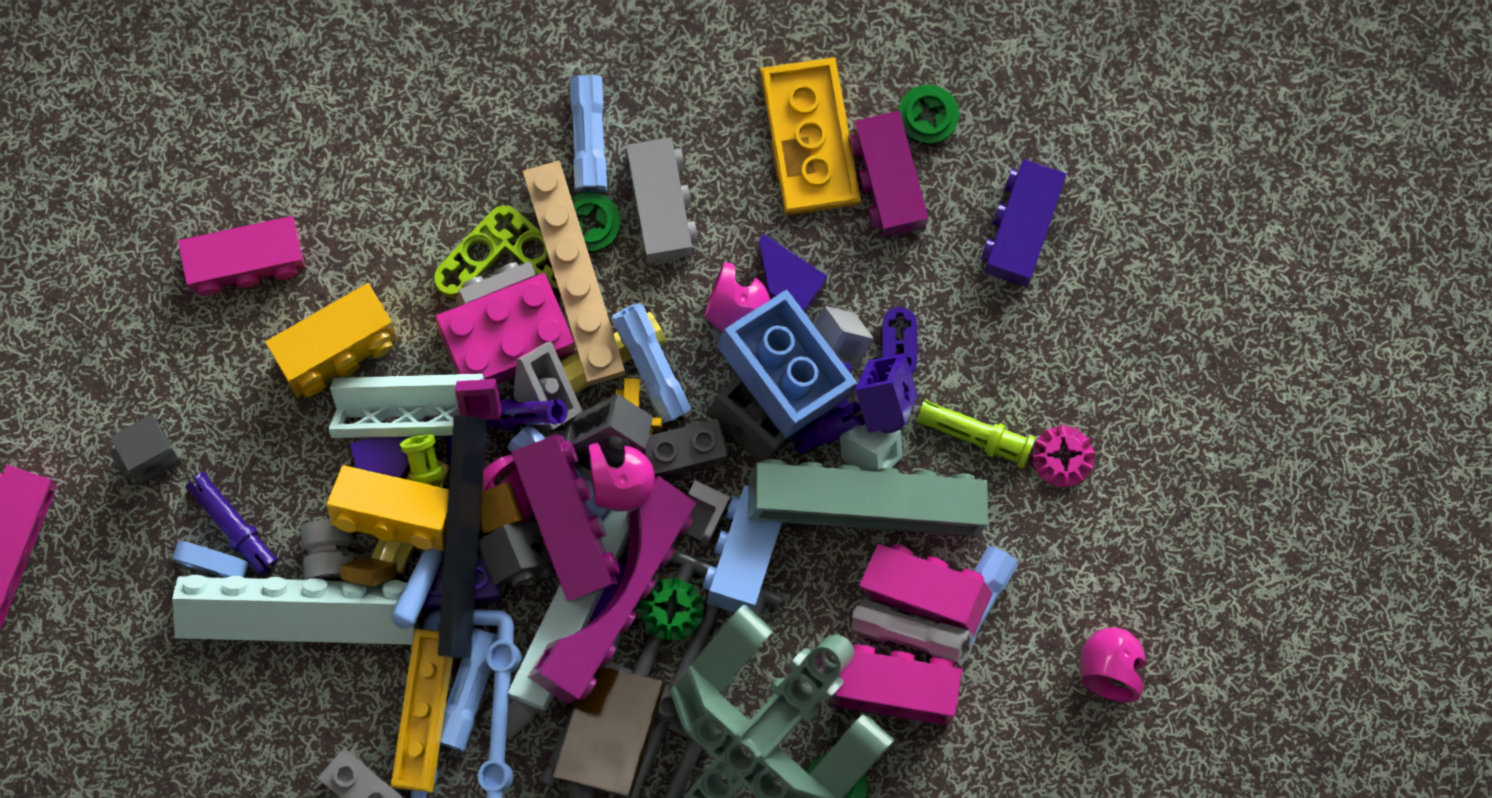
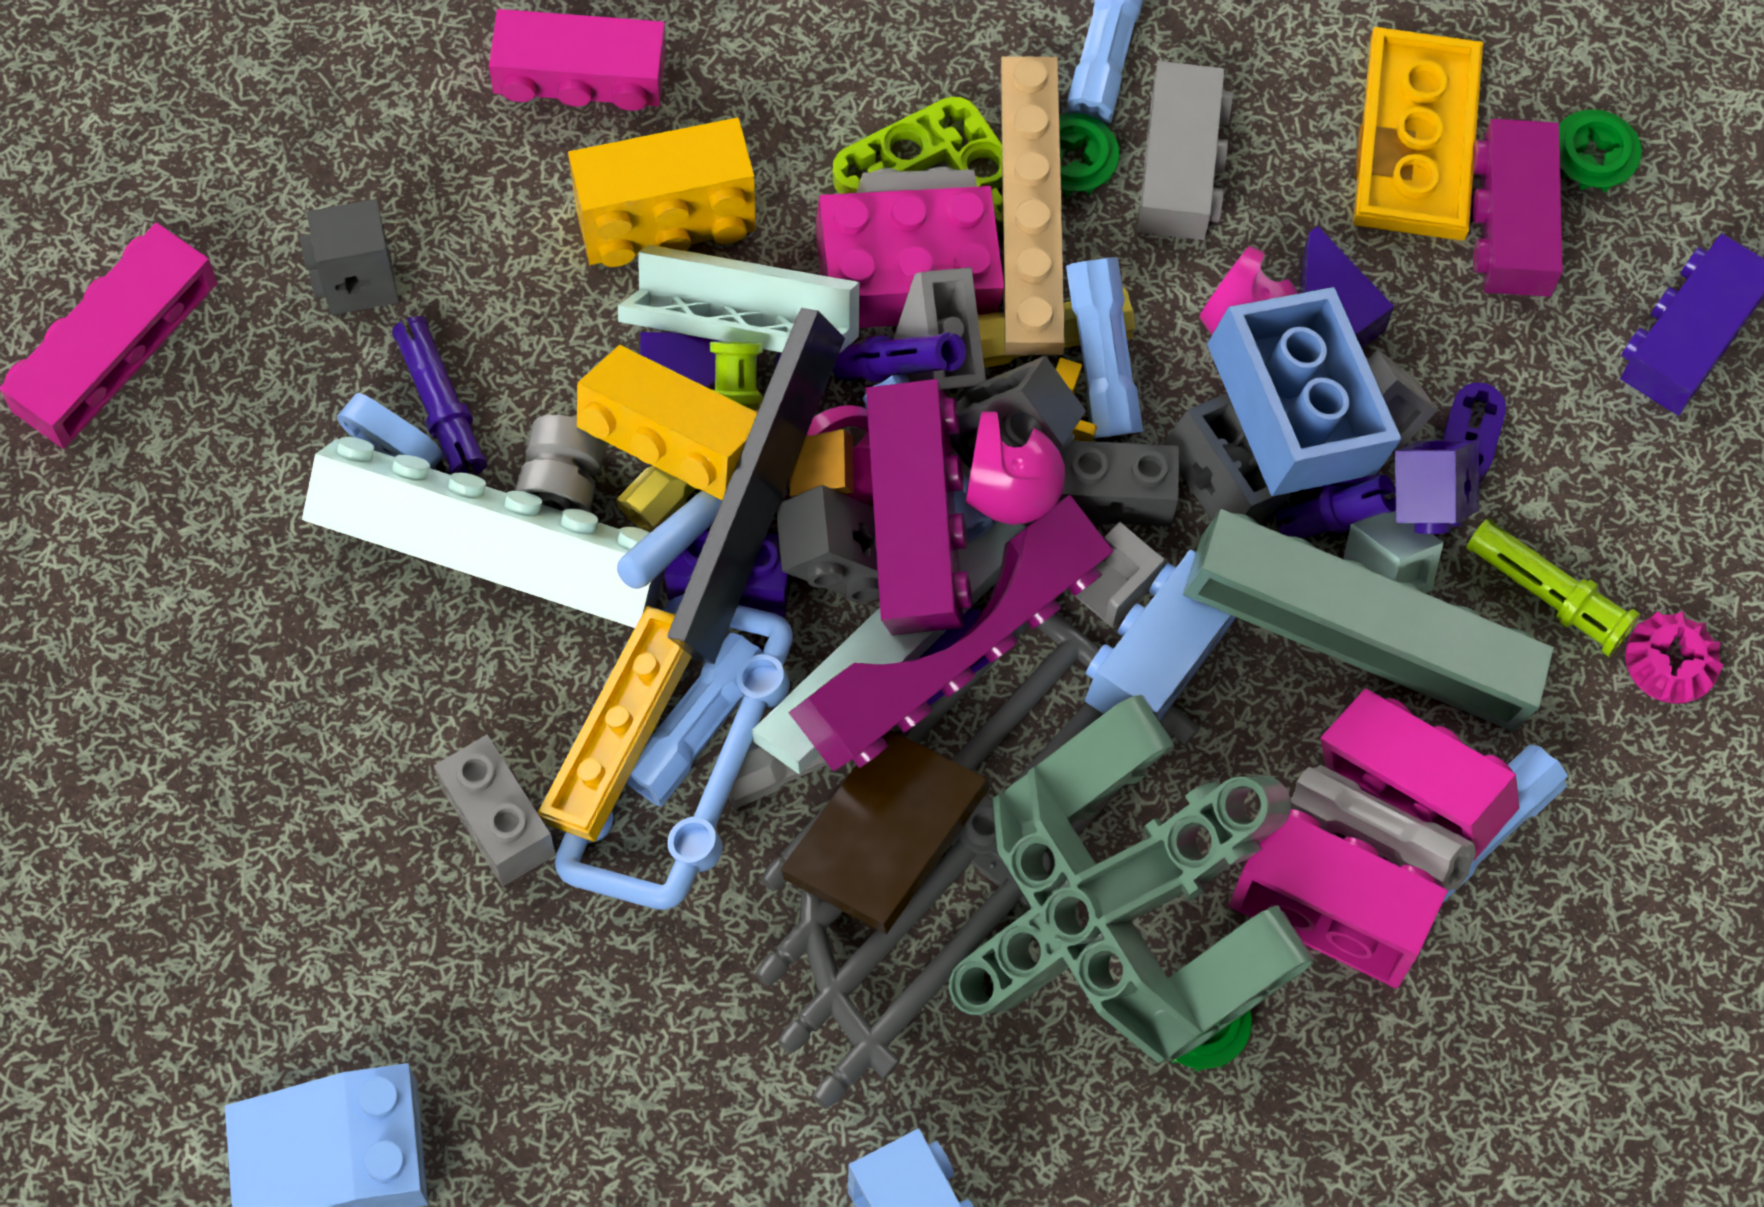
camera: 20 degrees right, 10 degrees down
pearl gold tile [341,557,397,587] -> none
magenta plate [455,379,502,420] -> none
green gear [640,577,703,641] -> none
dark pink helmet [1080,628,1146,703] -> none

